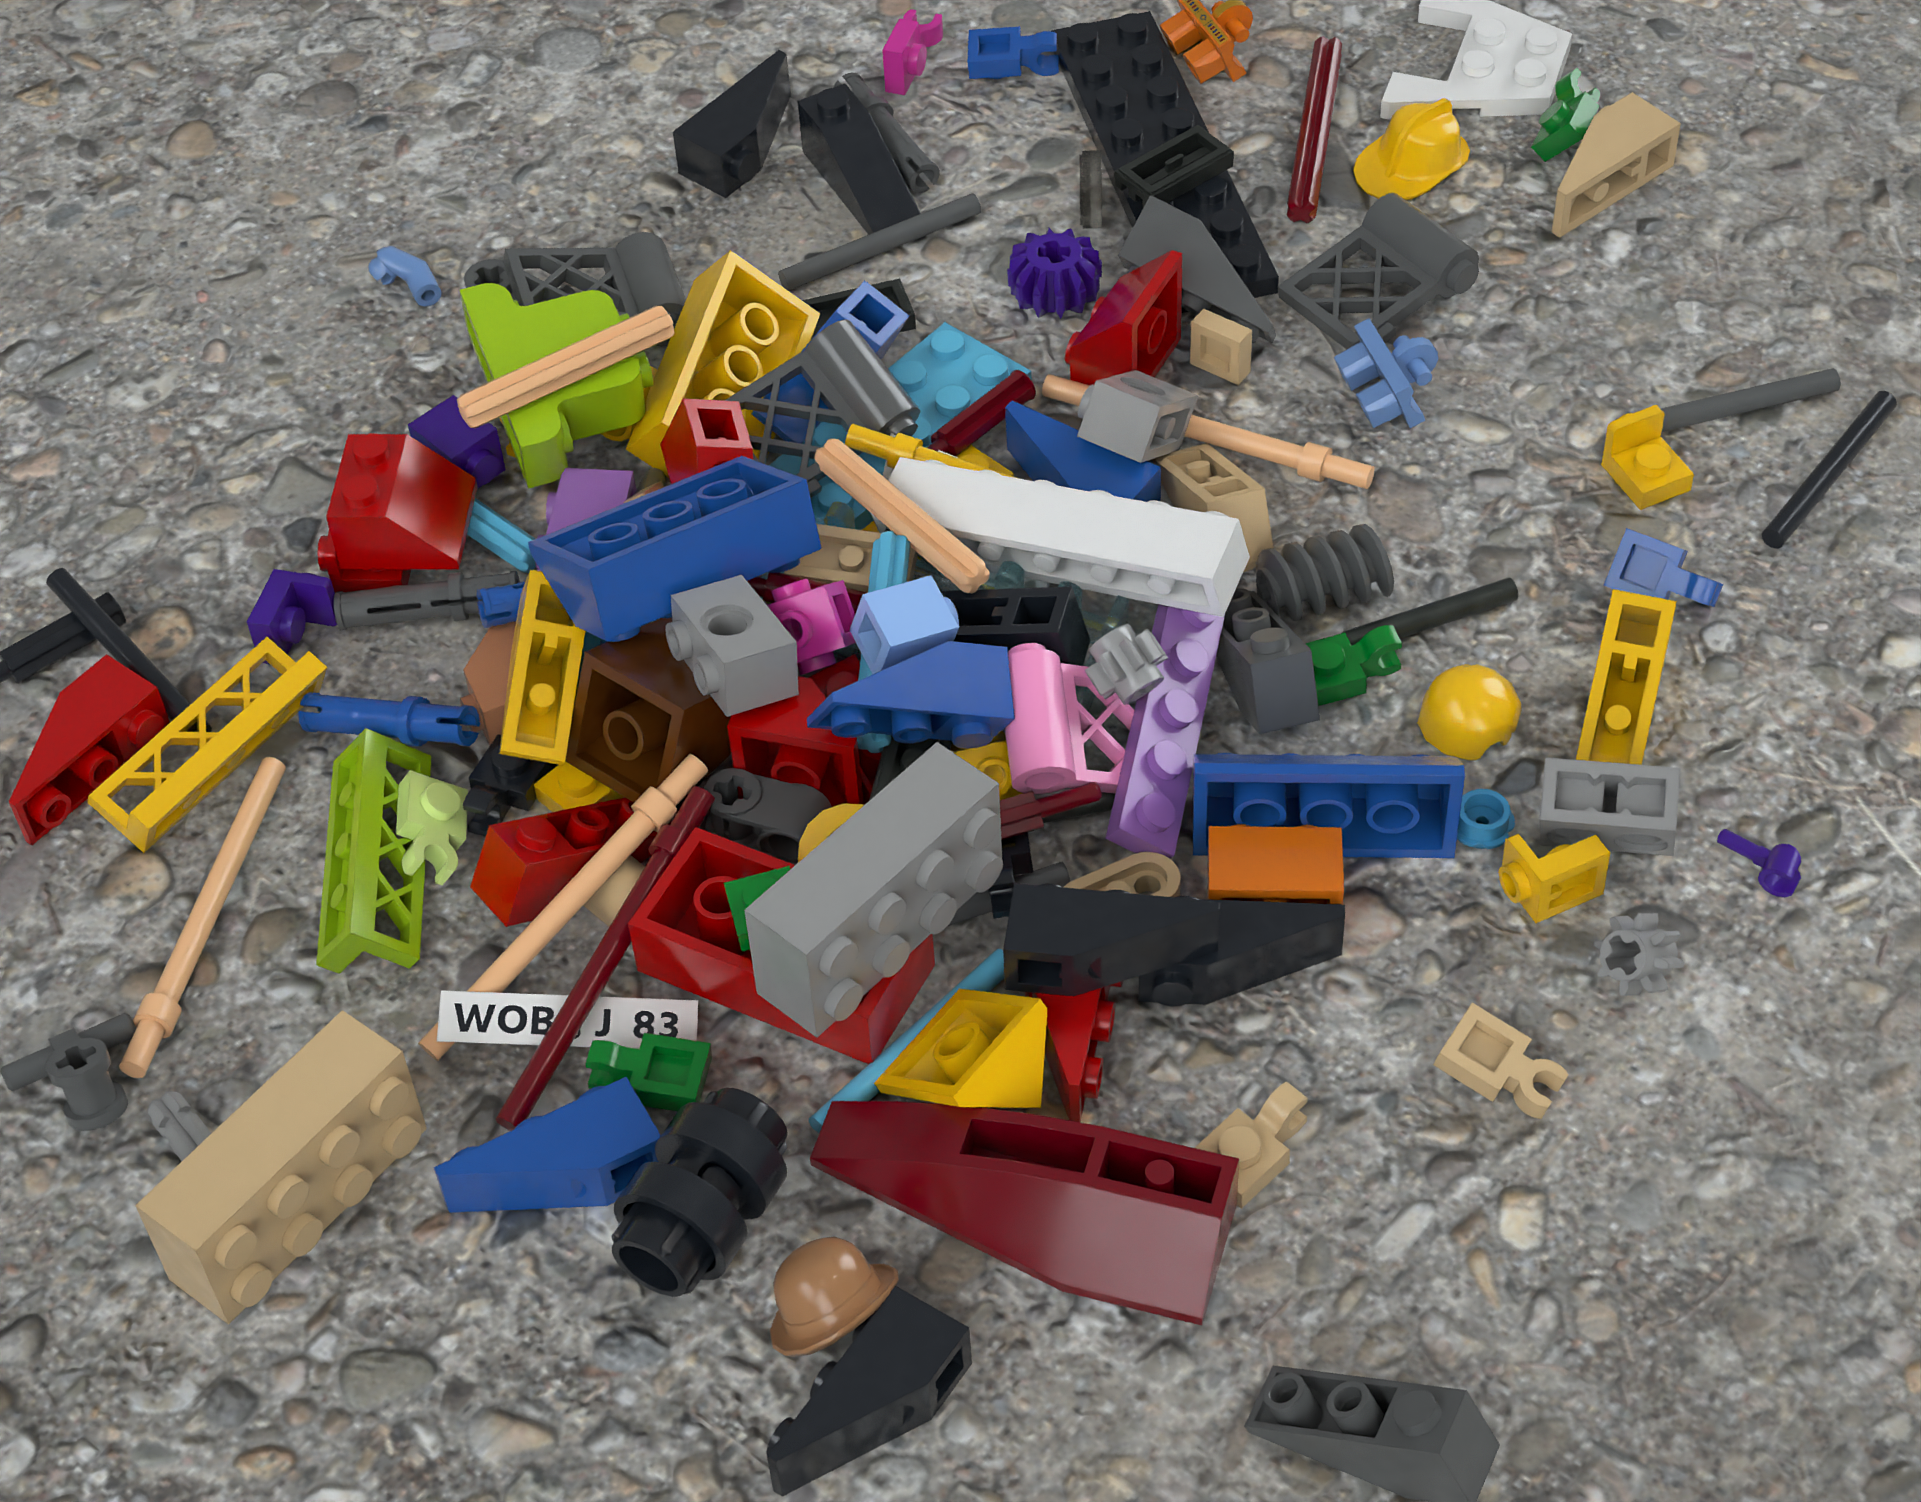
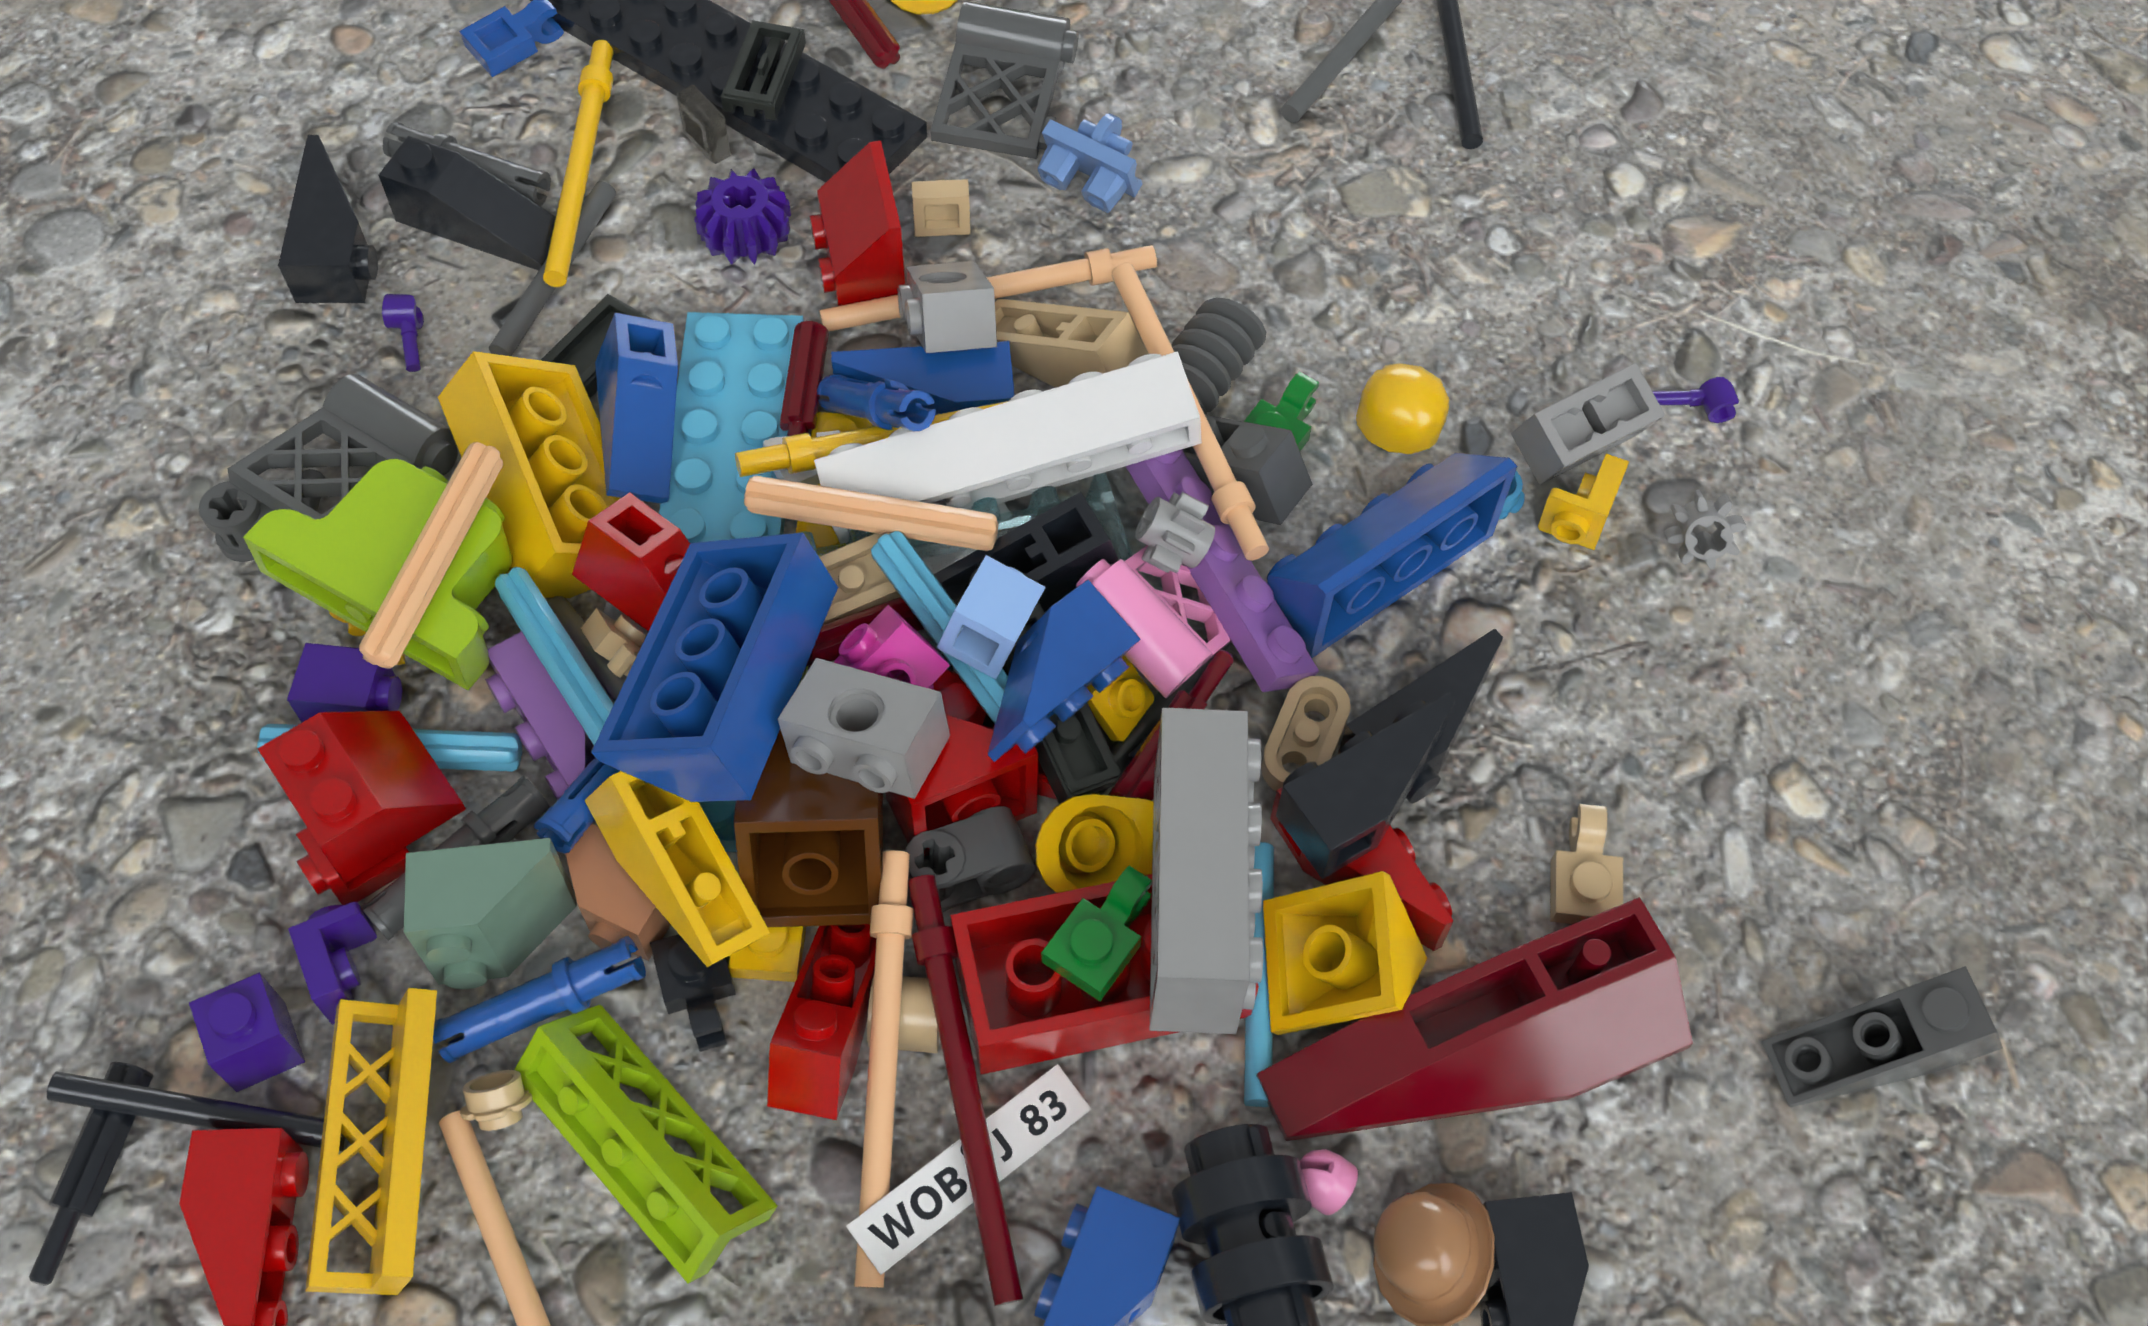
camera: 45 degrees left, 10 degrees up
medium blue arm [368,246,442,307] -> none
yellowish green plate [396,770,468,886] -> none
green plate [585,1033,712,1112] -> none
dark grey piece [725,319,920,498] -> none
dark pink plate [882,9,943,95] -> none
dark grey slope [1118,195,1276,343] -> none
orange brick [1207,824,1344,905] -> none
pearl dark grey bar [1342,577,1518,646] -> none
tan plate [1433,1003,1569,1119] -> none
yellow slope [1576,589,1677,765] -> none
yellow bracket [1601,405,1694,510] -> none
plate [1603,528,1724,607] -> none
none -> dark purple brick [189,972,306,1092]
none -> dark purple hand [382,294,424,372]
none -> sand green slope [404,838,576,989]
none -> tan plate [460,1070,532,1131]
none -> medium azure axle [495,567,614,745]
none -> yellow bar [543,40,614,287]
none -> blue pin [817,374,936,431]
none -> light nougat bar [1112,263,1269,561]
none -> bright pink hinge [1300,1149,1358,1215]

